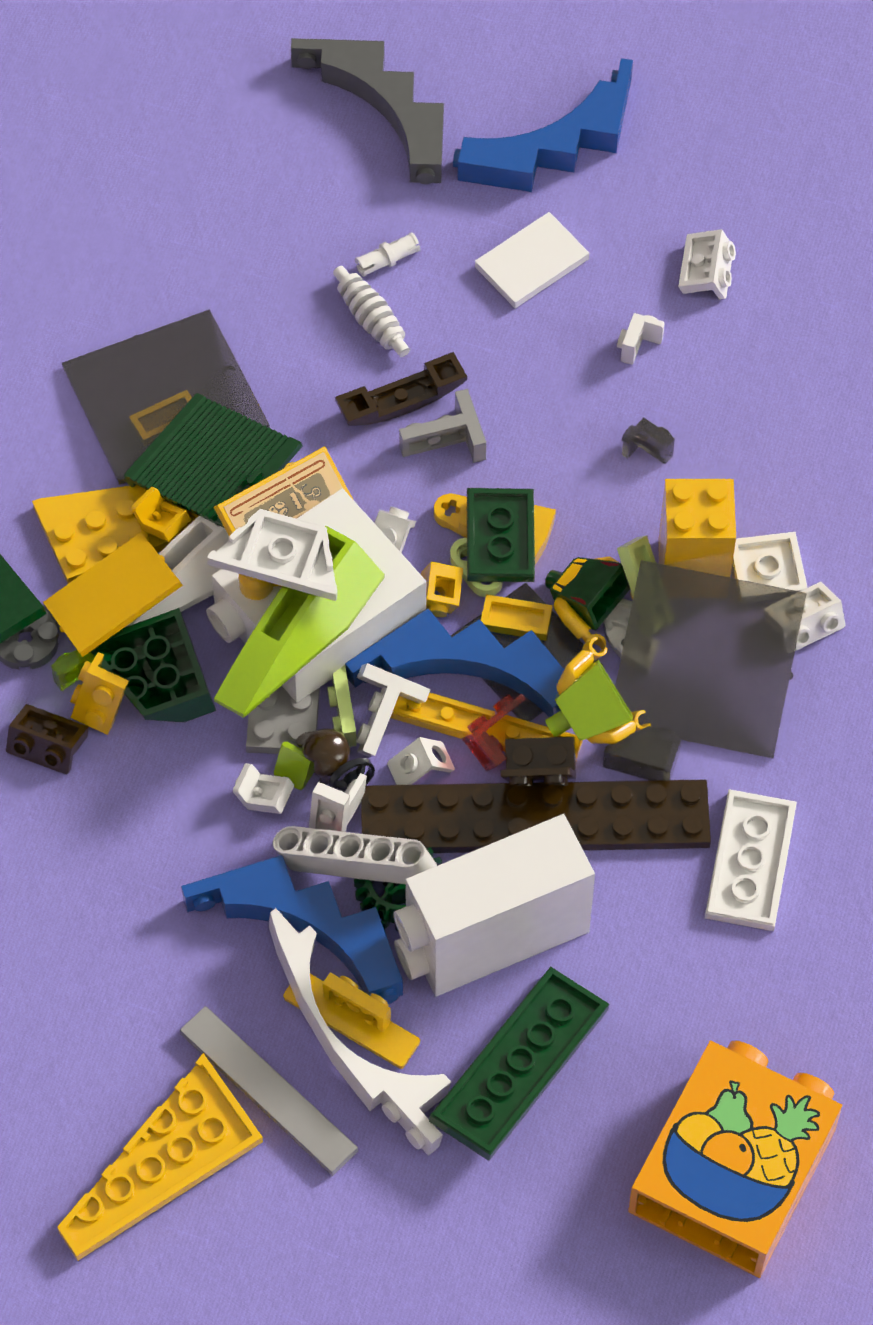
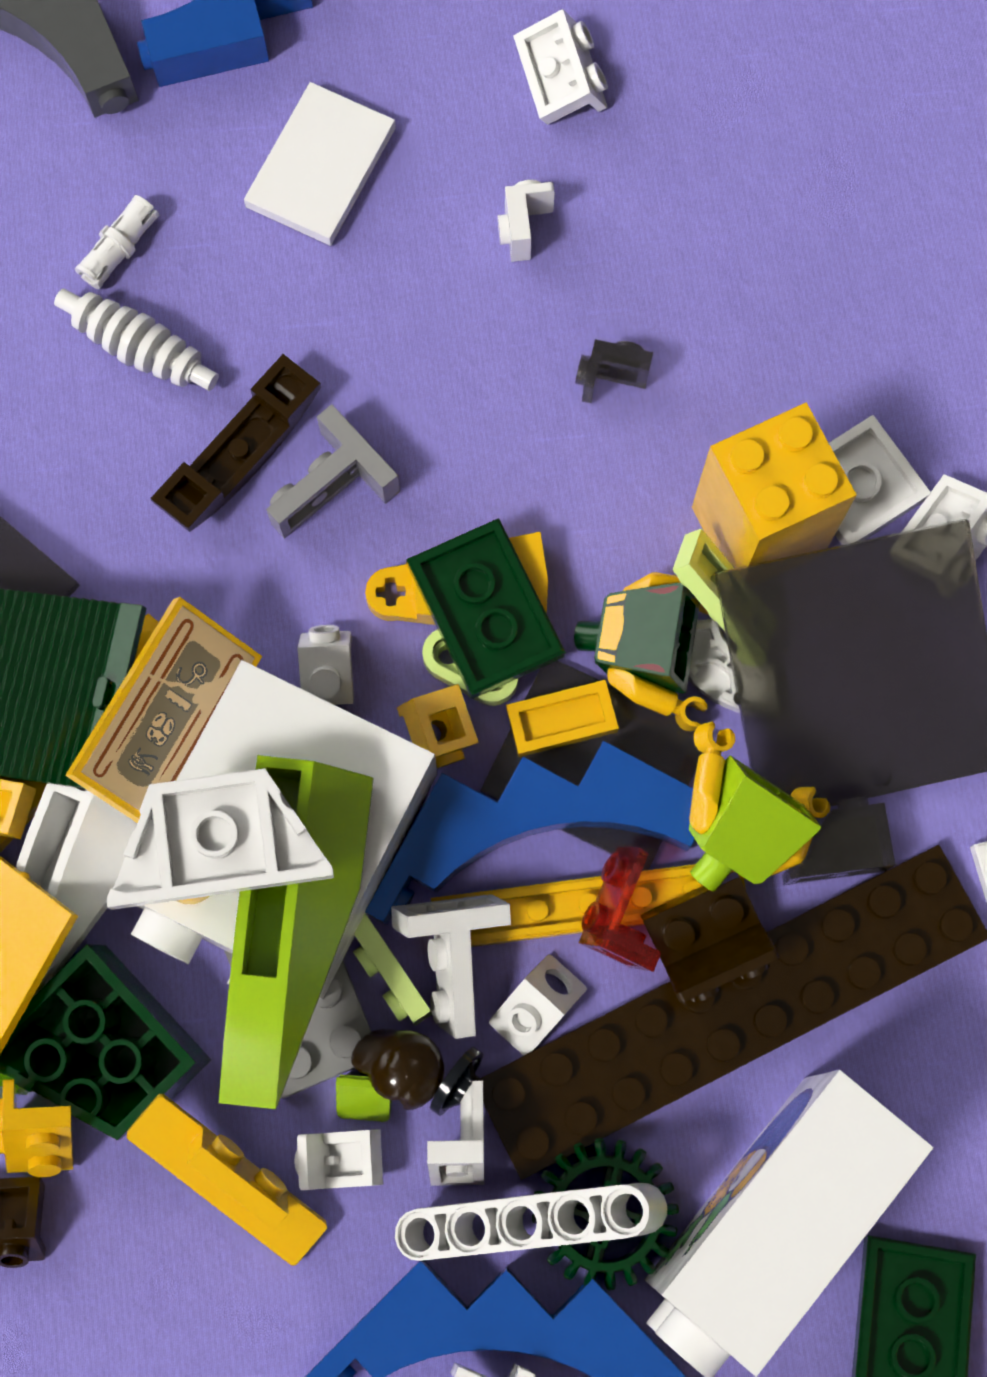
camera: 25 degrees left, 15 degrees up
none -> yellow bracket [127,1094,327,1266]

